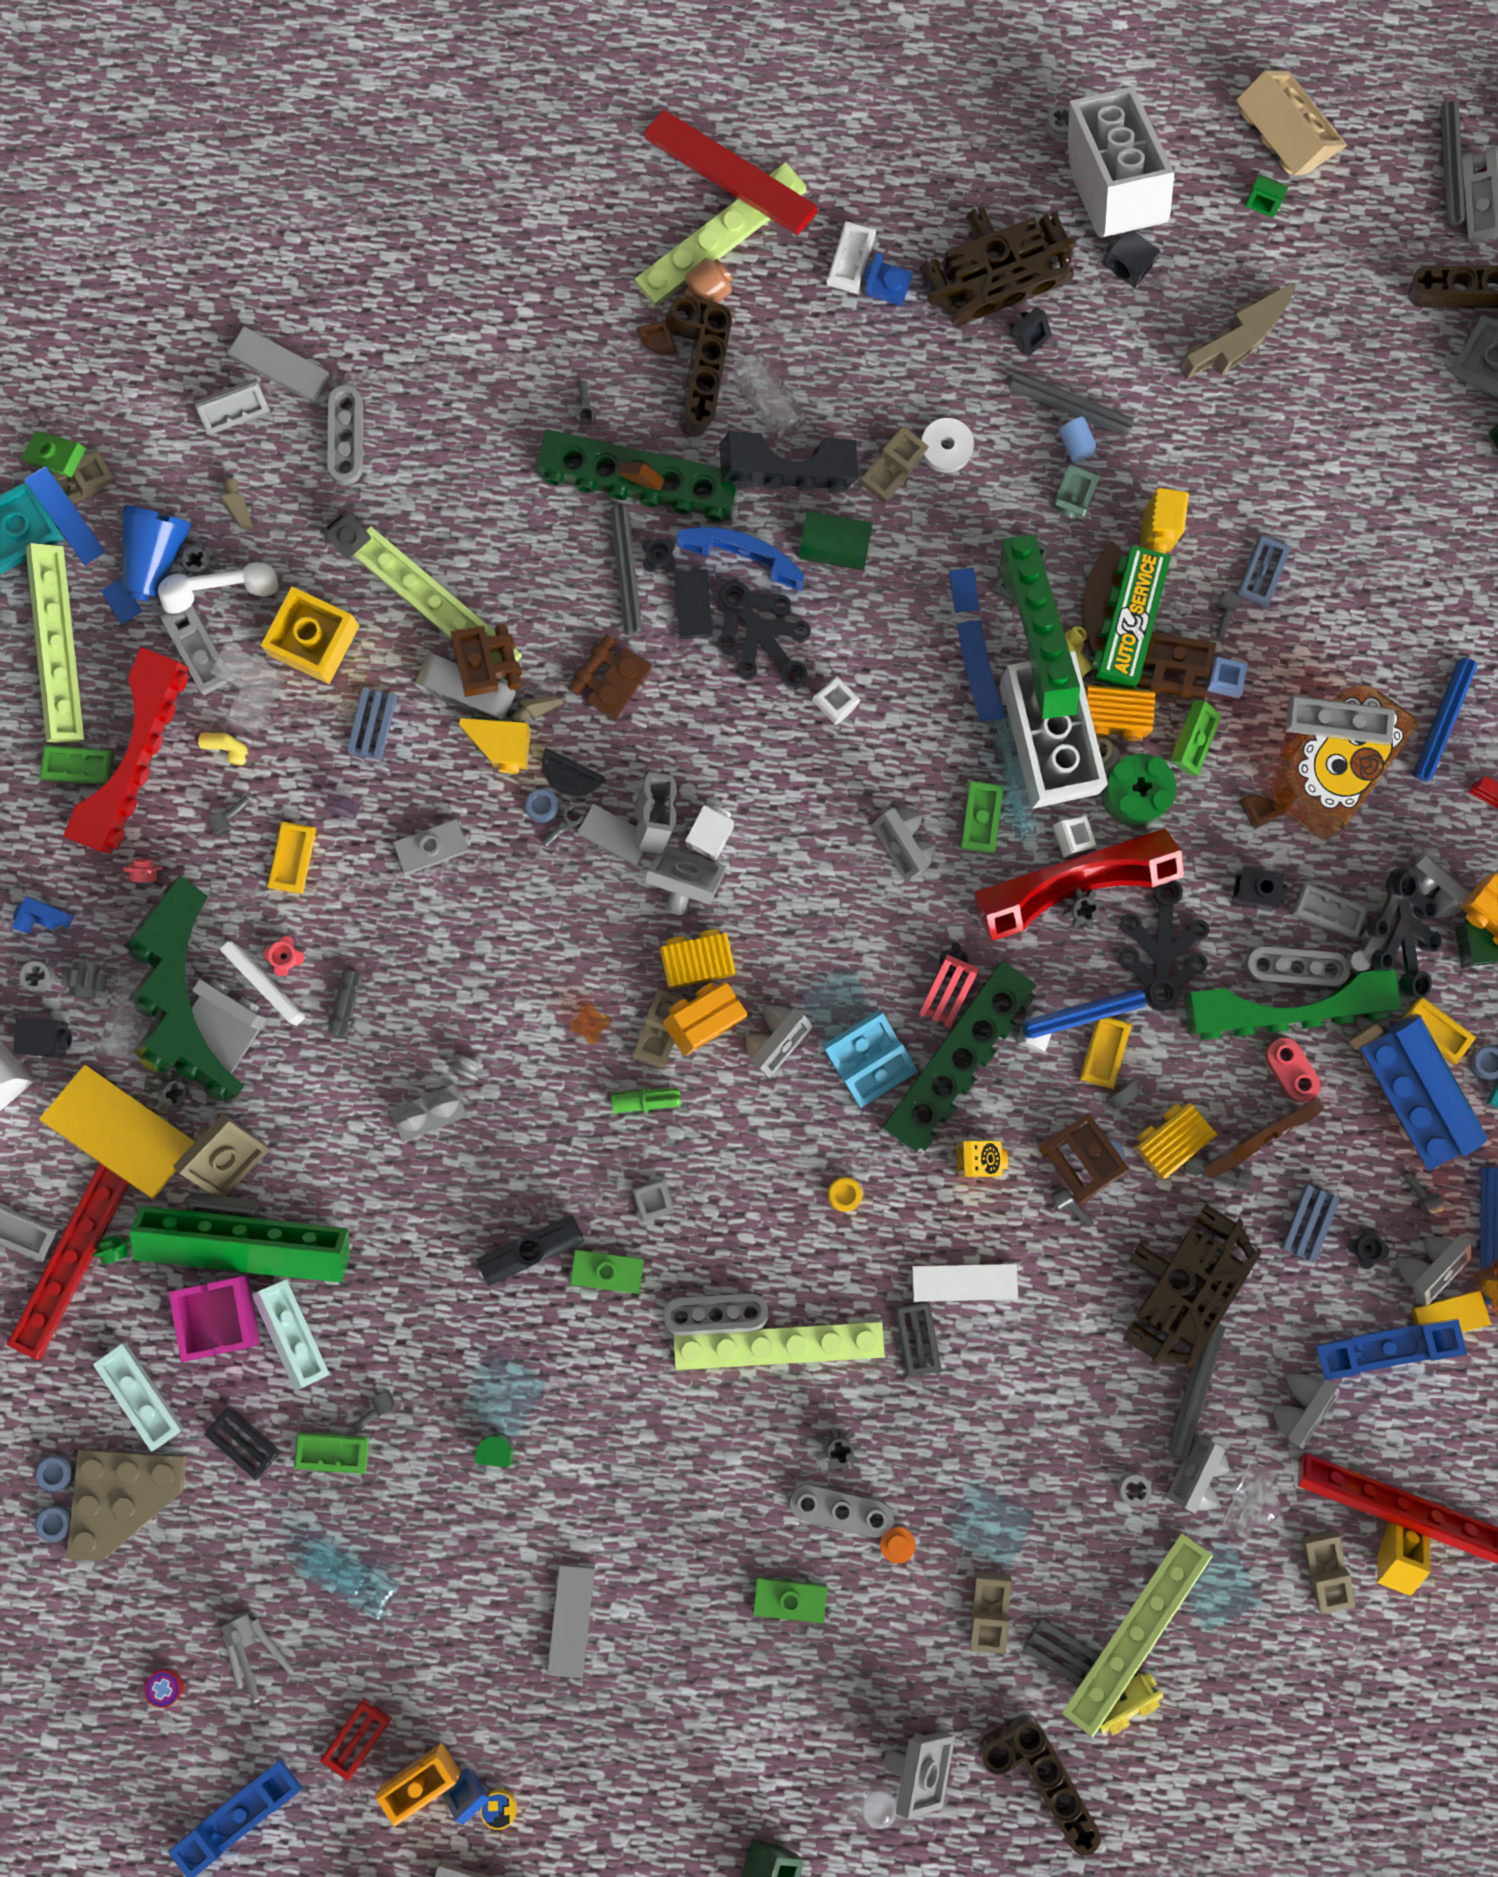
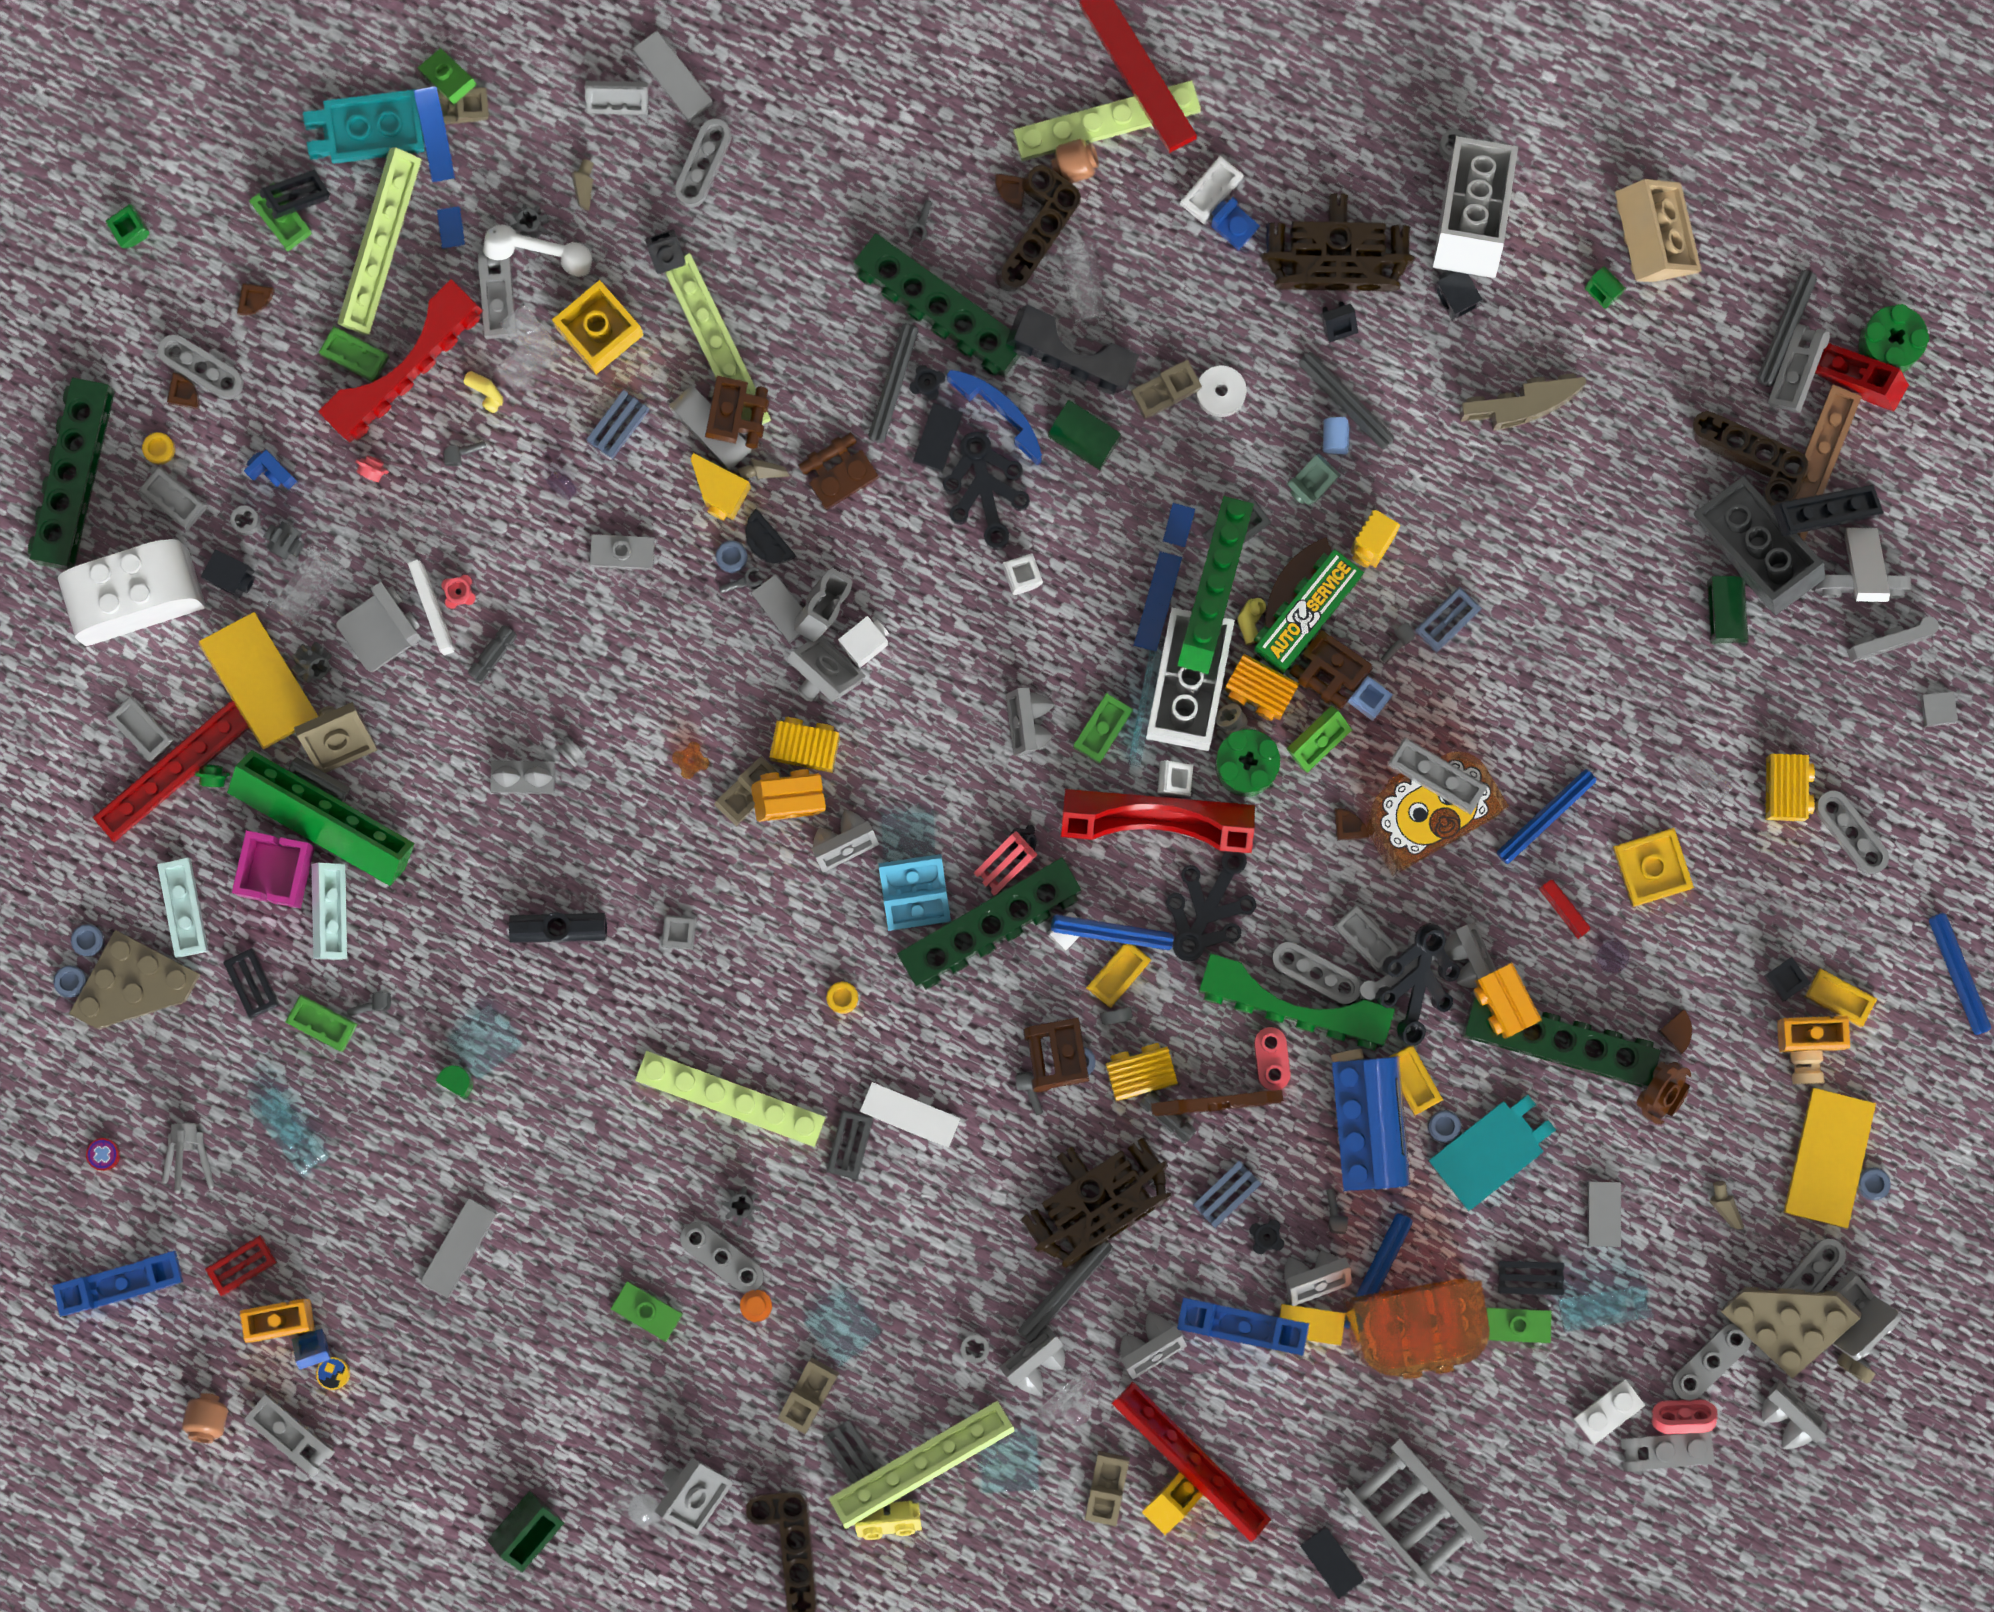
camera: 30 degrees right, 0 degrees up
blue cone [122,505,191,602] -> none
dark green arch [123,875,244,1102] -> none
yellow tile [267,821,316,895] -> none
bright green plate [570,1250,644,1294] -> none
bright green axle [611,1086,681,1114] -> none
reddish brown tile [616,461,664,490] -> none
light grey plate [663,1294,768,1336] -> none
yellow slope [956,1141,1008,1178] -> none
dark grey gear [1061,887,1105,929] -> none
black brick [1231,867,1287,912] -> none

